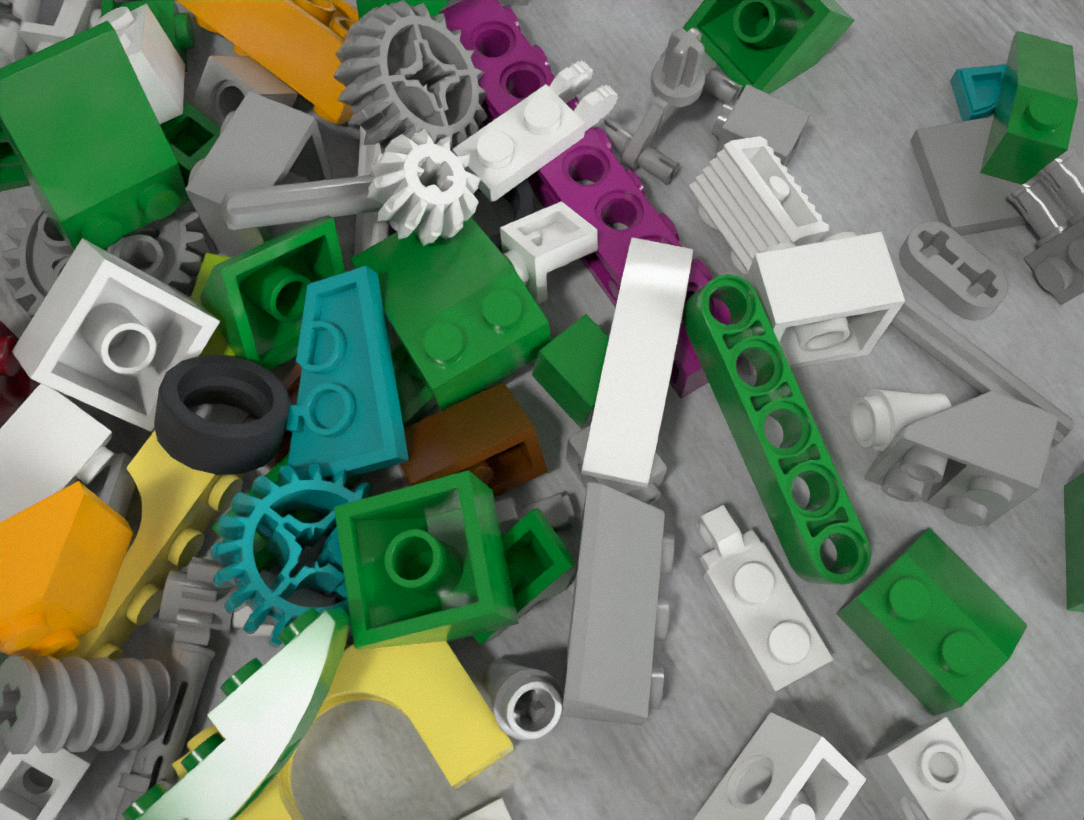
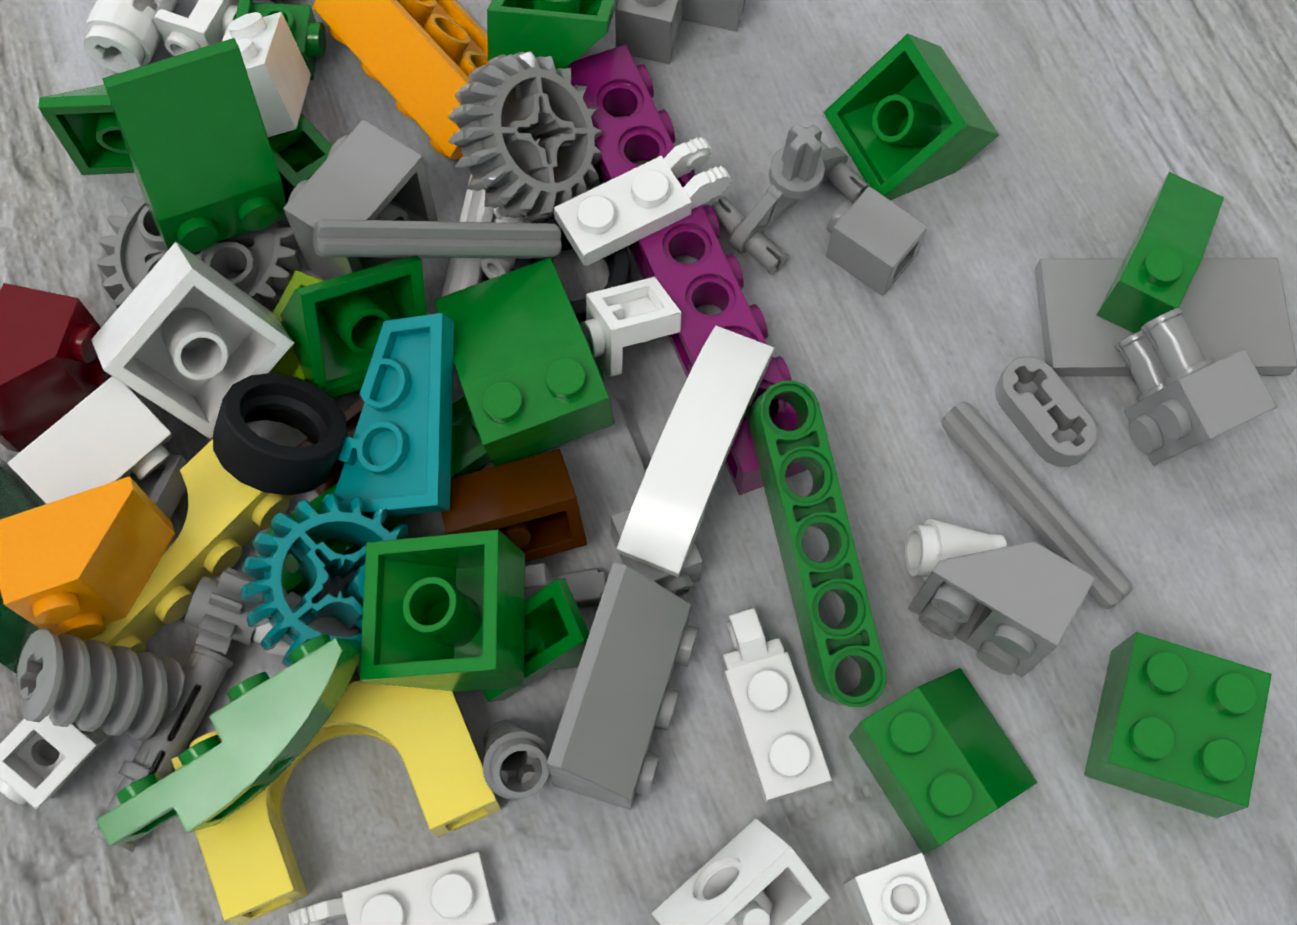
camera: 10 degrees right, 0 degrees up
light grey brick [191,56,298,126] -> none
white gear [367,129,481,246] -> none
green brick [532,314,609,429] -> none
white brick [689,136,829,275] -> none
white brick [745,232,905,376] -> none
teal tile [950,64,1006,122] -> none

